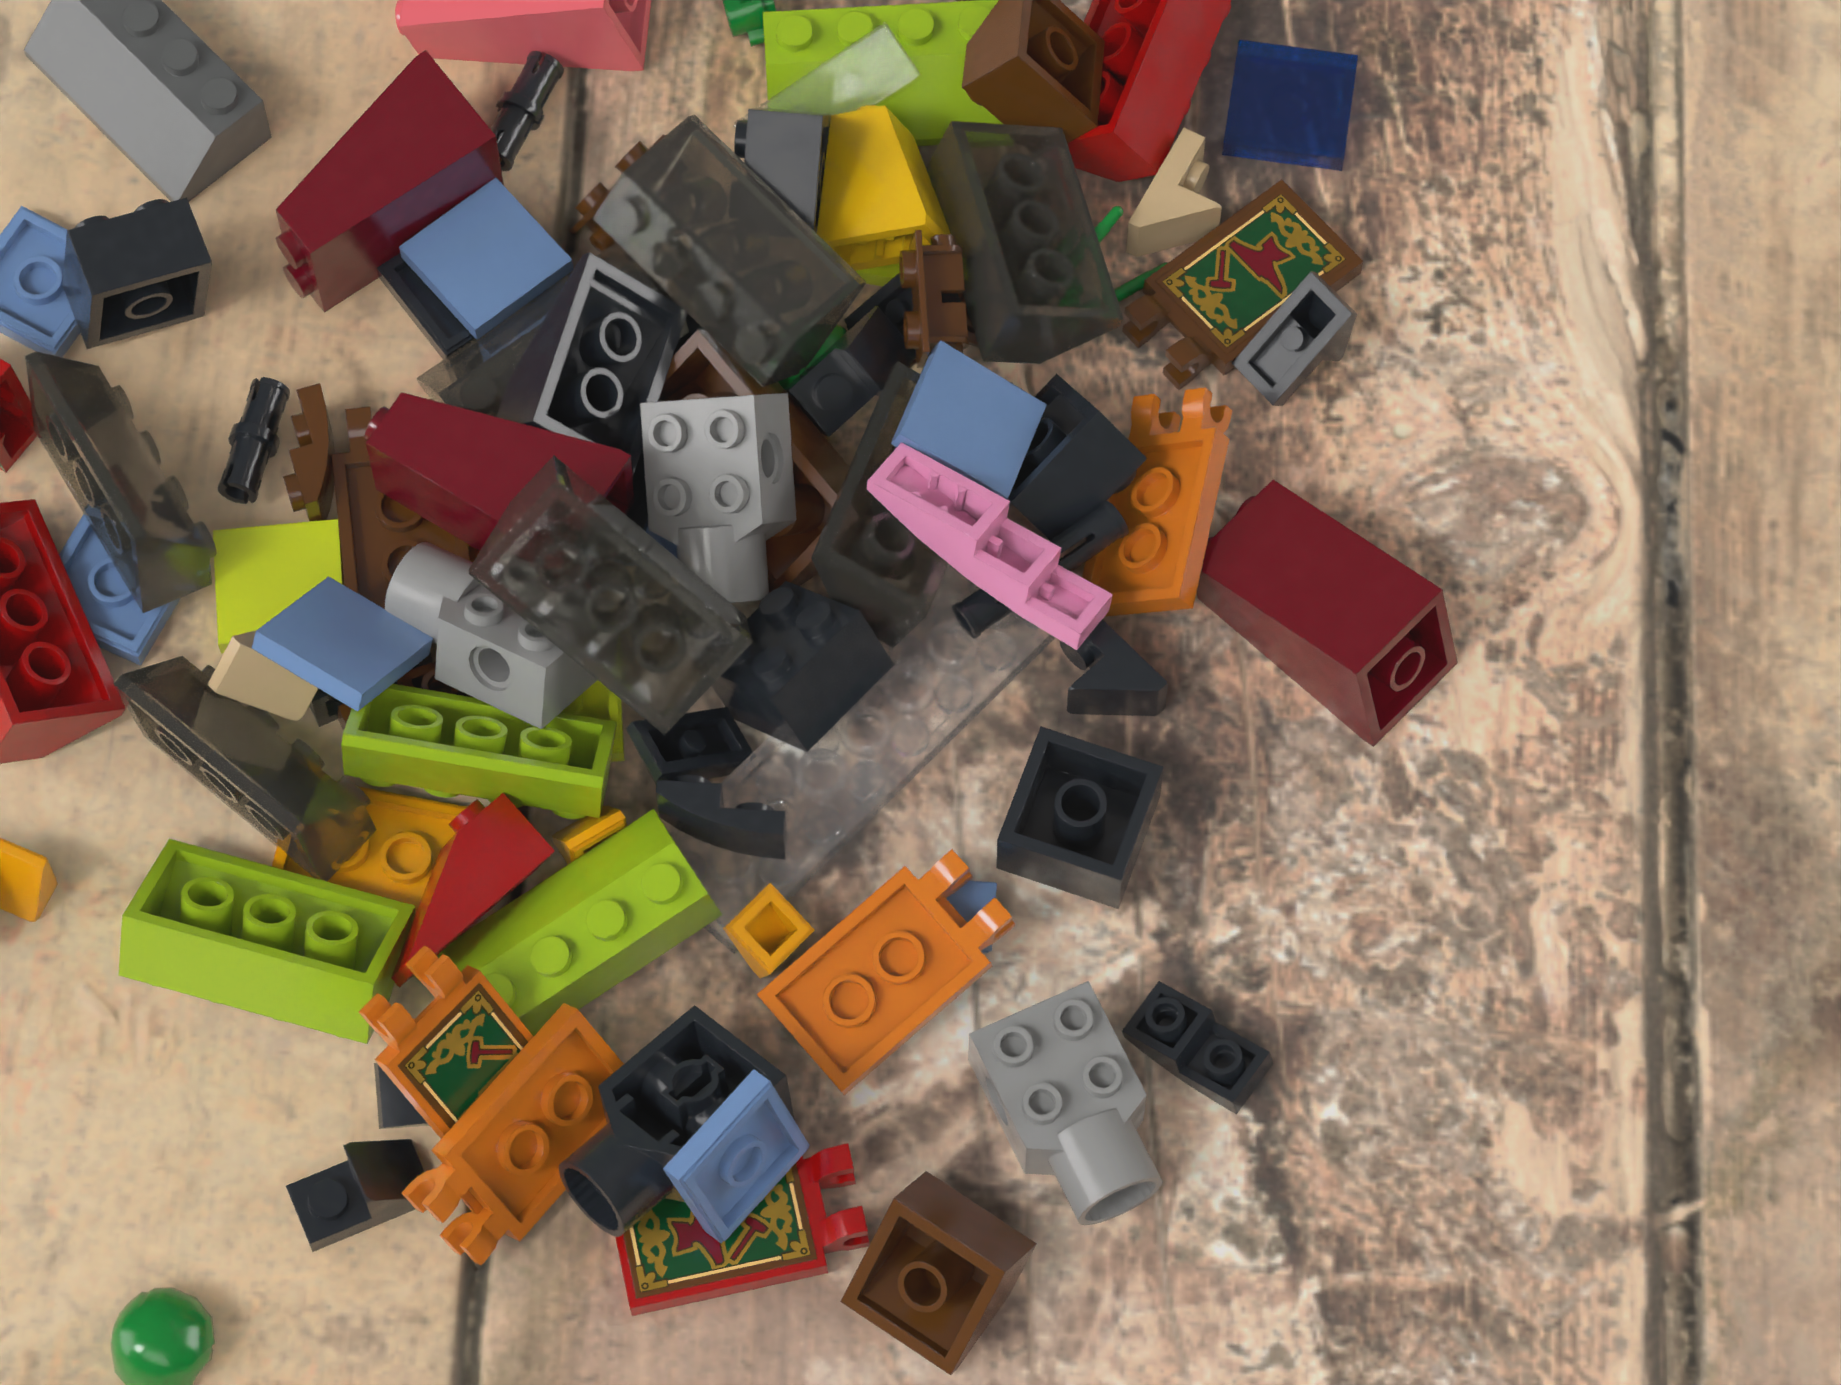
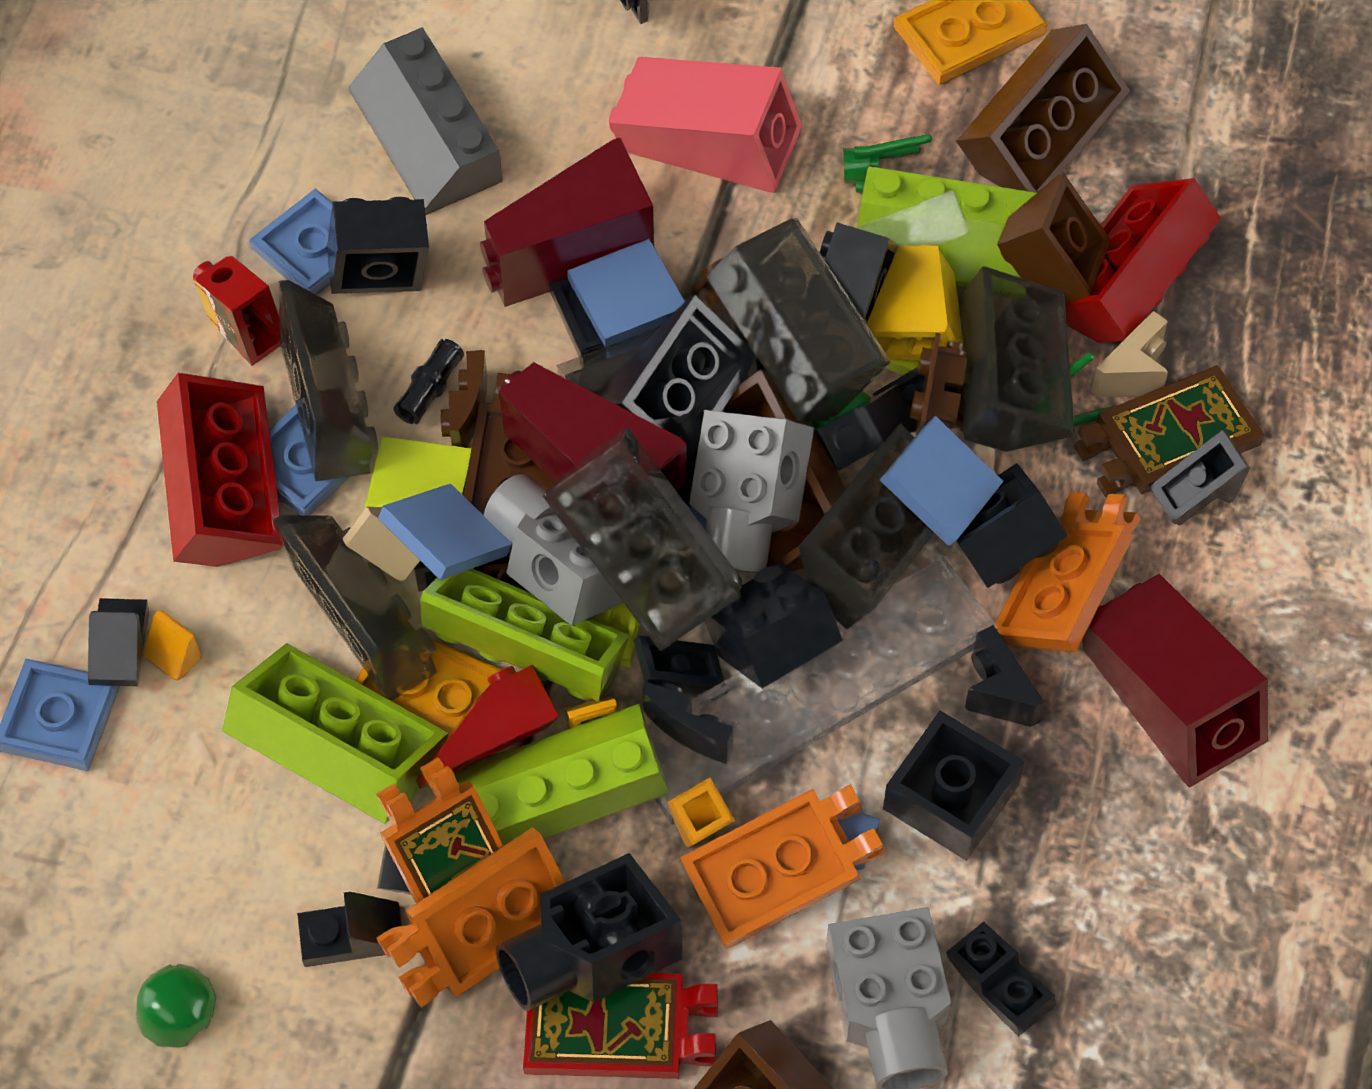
camera: 15 degrees right, 5 degrees down
black pin [490,51,564,171] -> none
medium blue tile [663,1069,810,1243] -> none
bright pink slope [866,442,1113,650] -> none
black pin [952,501,1129,639] -> none
clear blue tile [1222,40,1358,171] -> none

